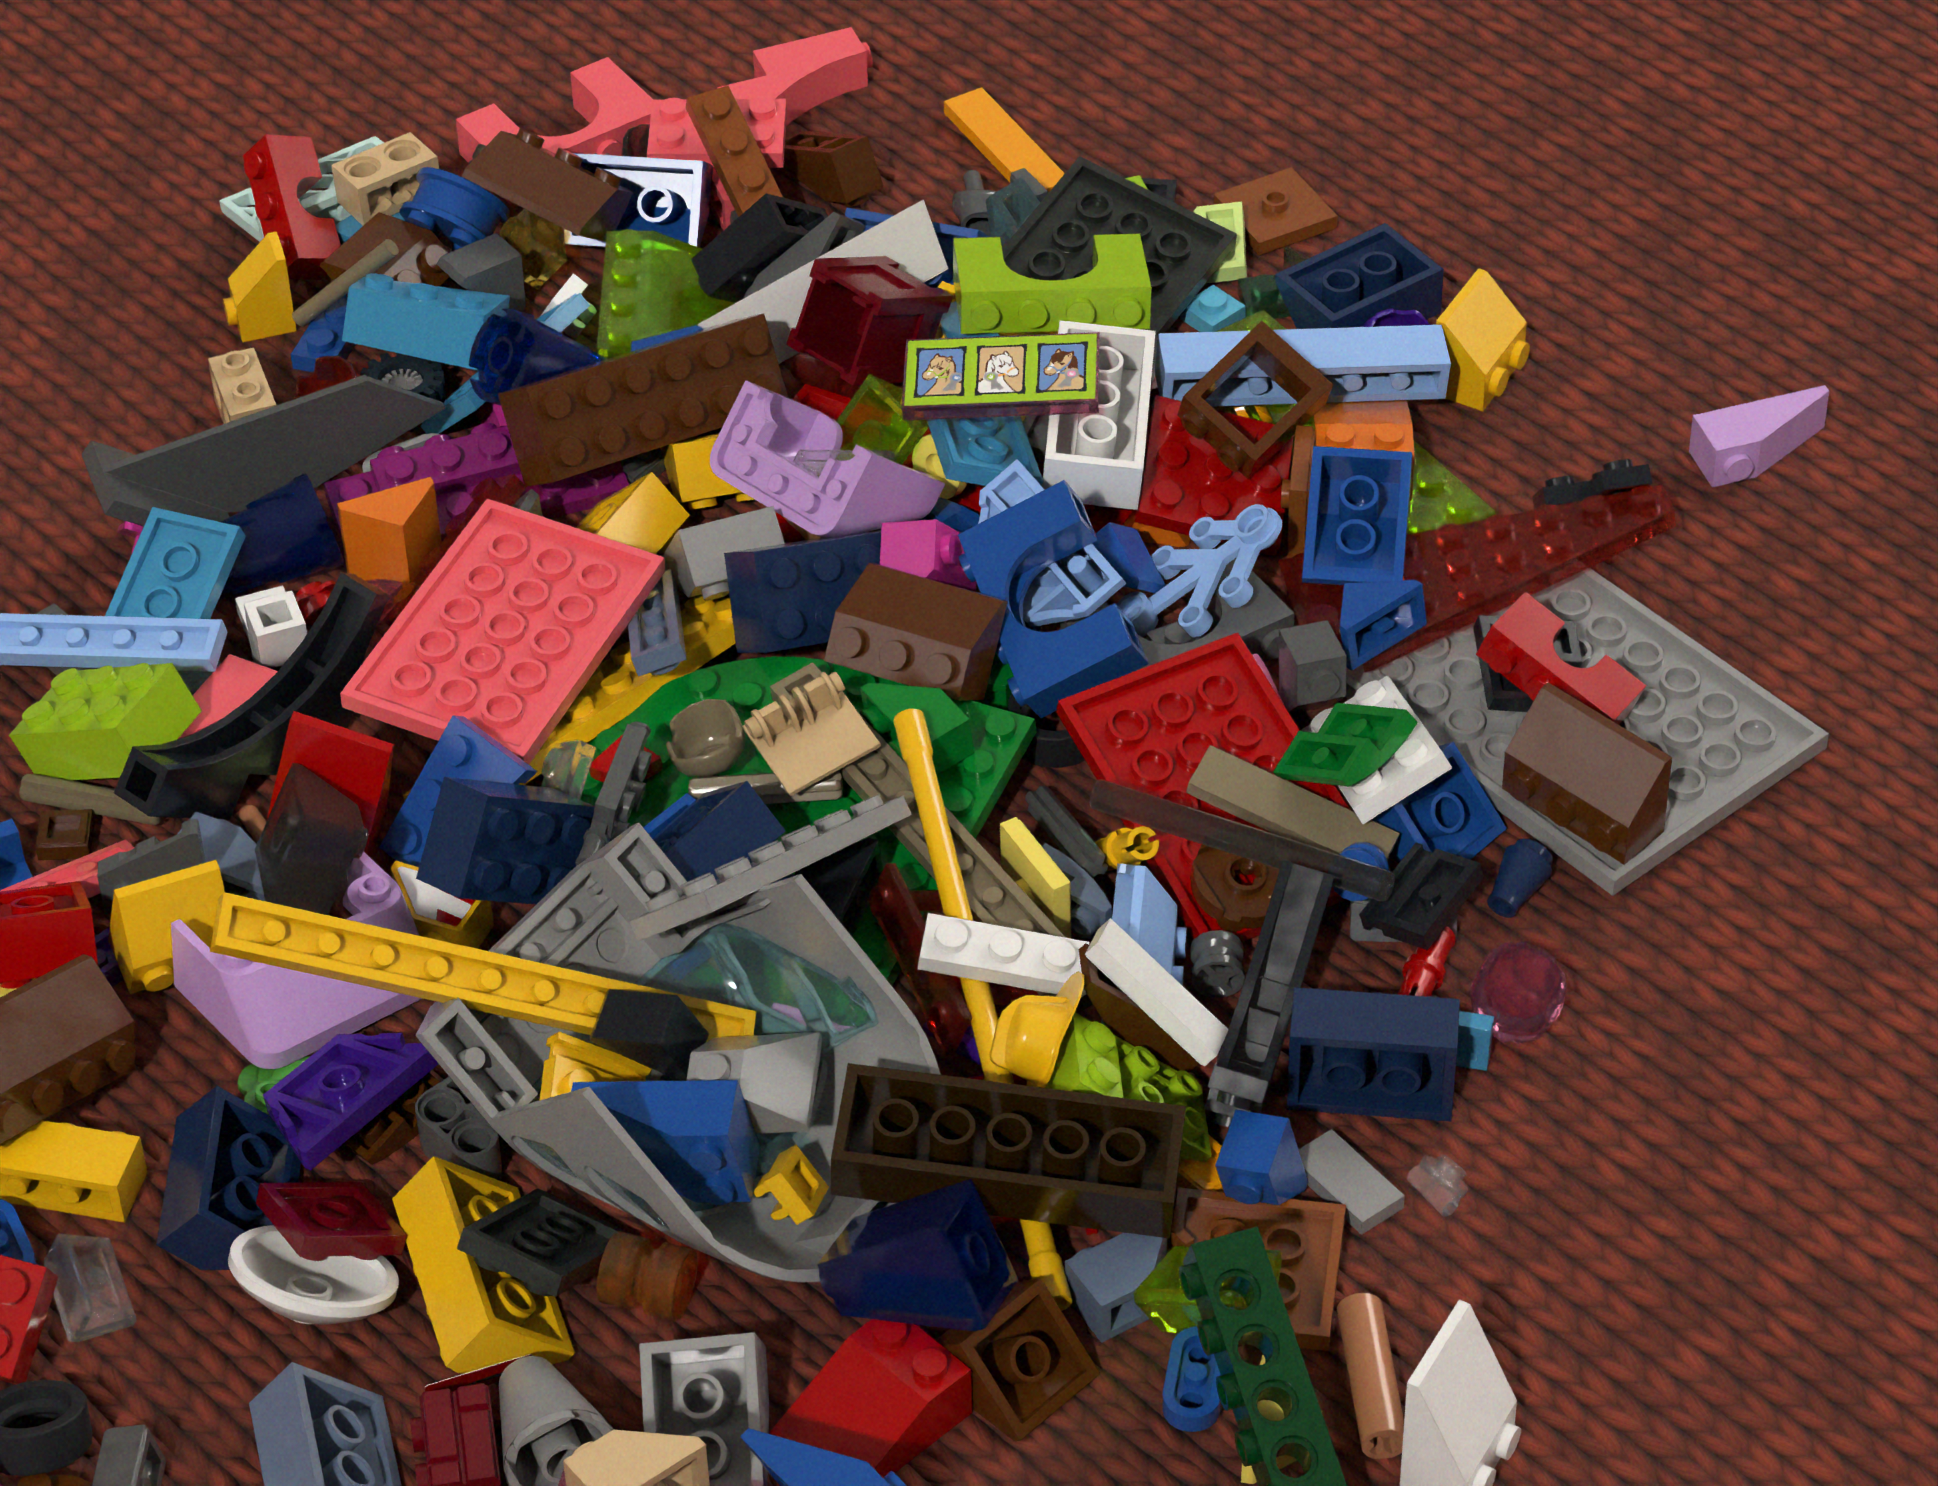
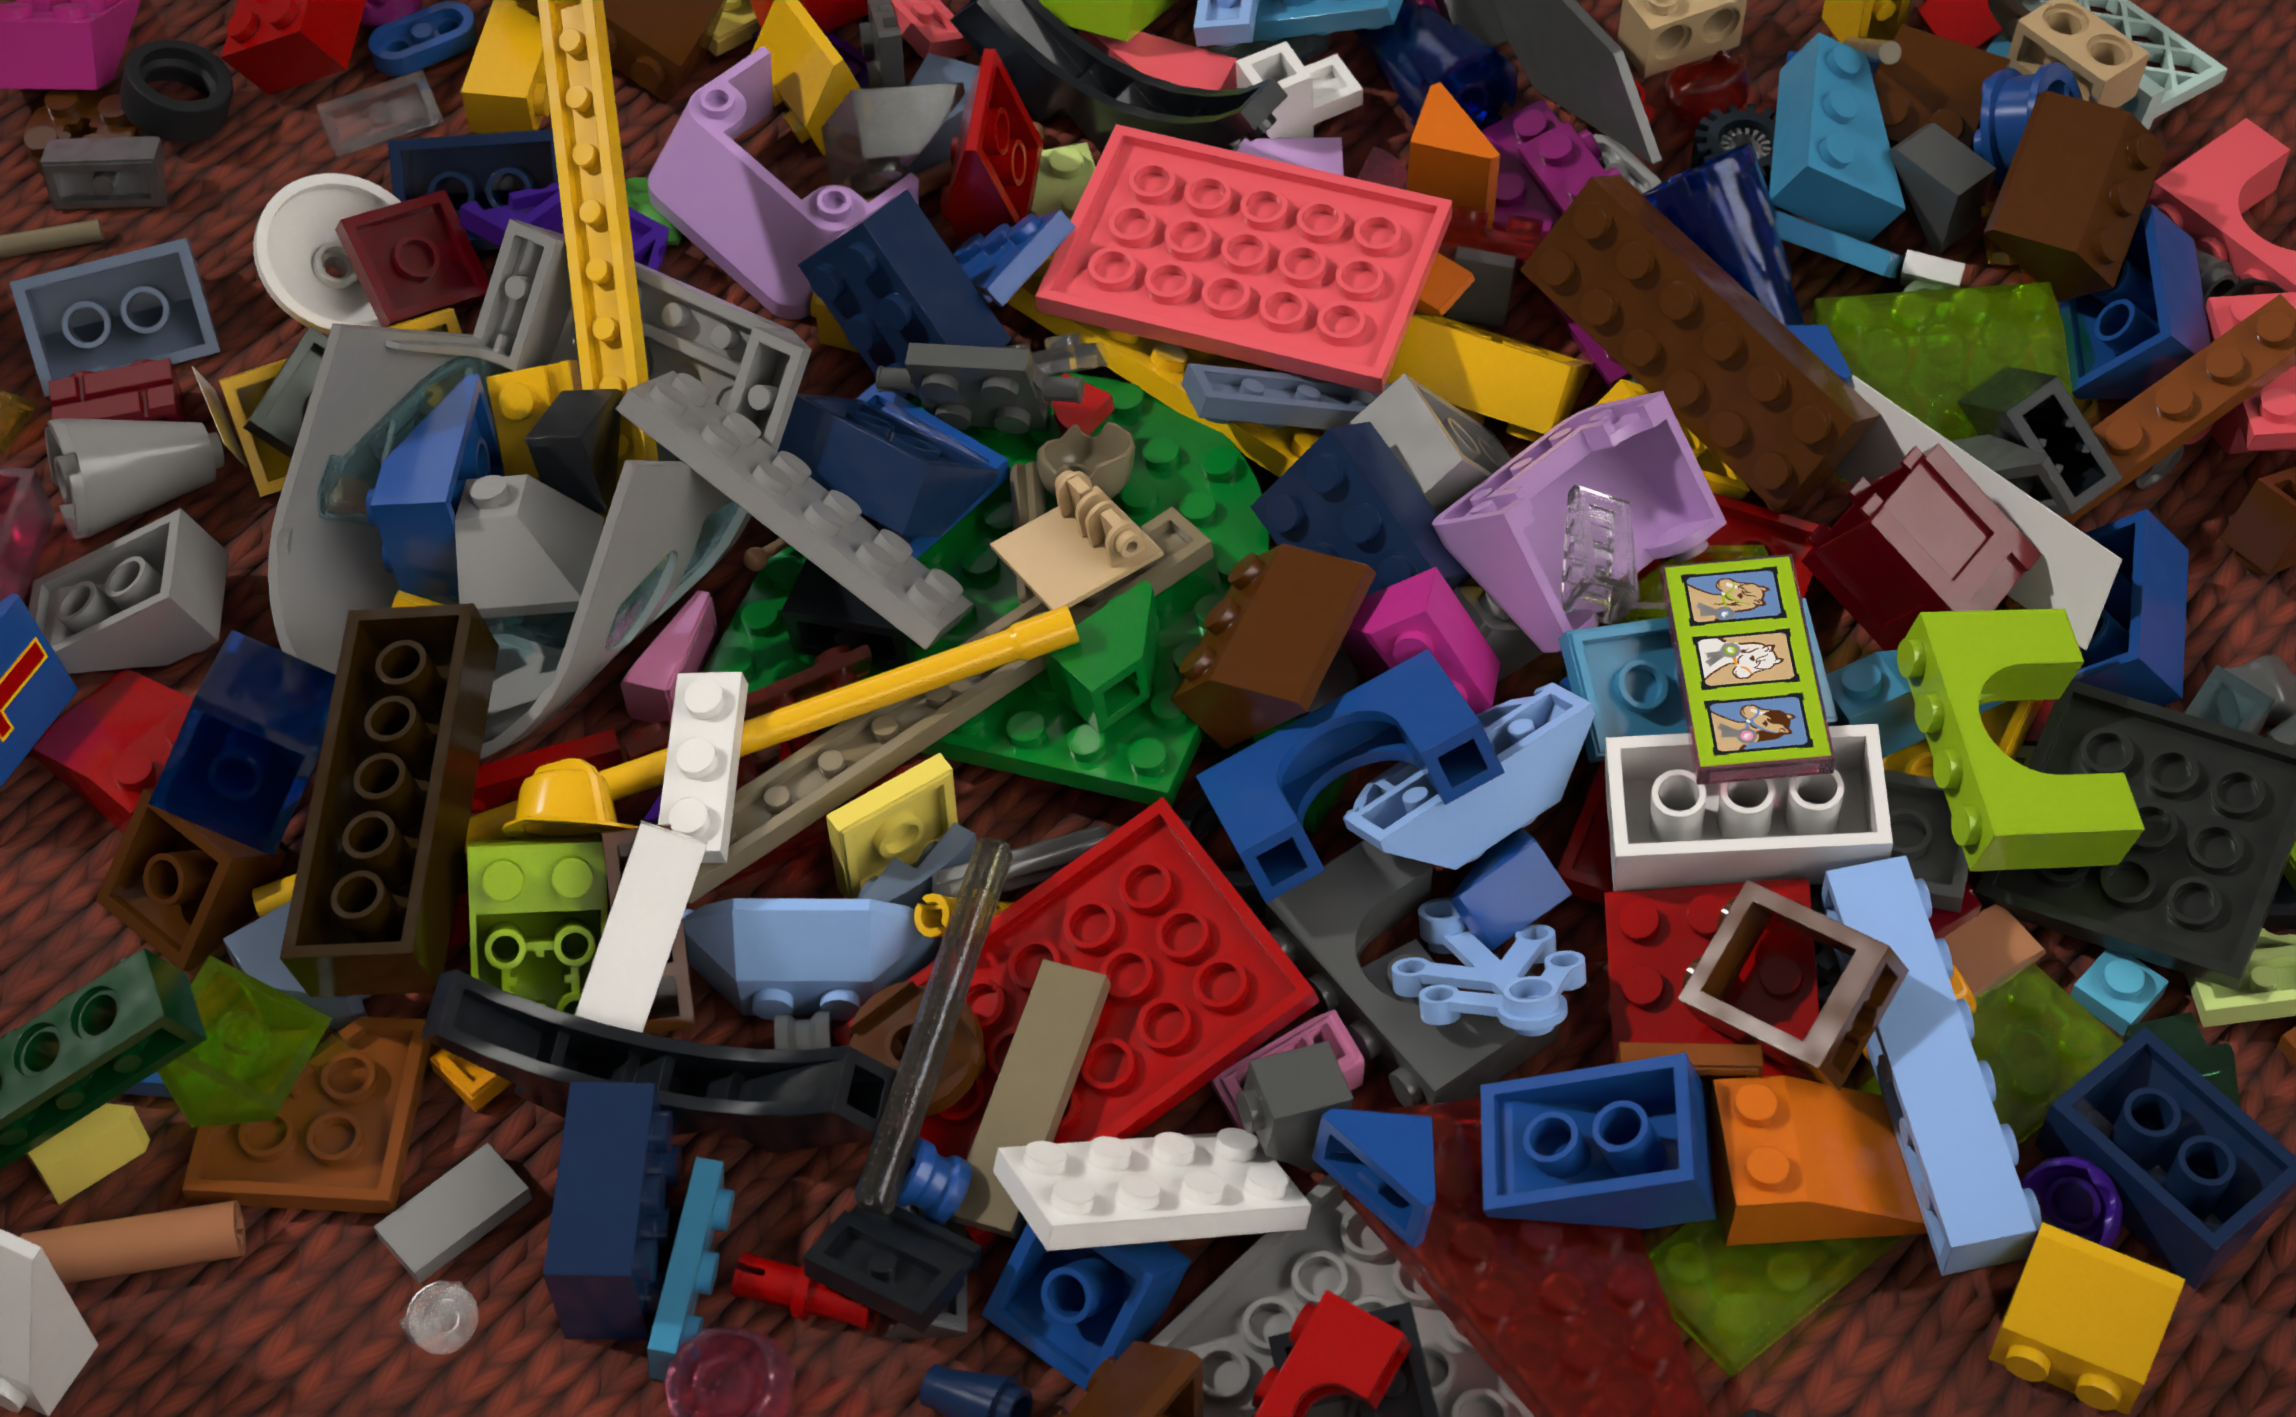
camera: 85 degrees right, 10 degrees up
red plate [295,580,336,625] -> none
blue slope [1215,1110,1308,1205] -> none
green slope [1273,703,1418,787] -> none

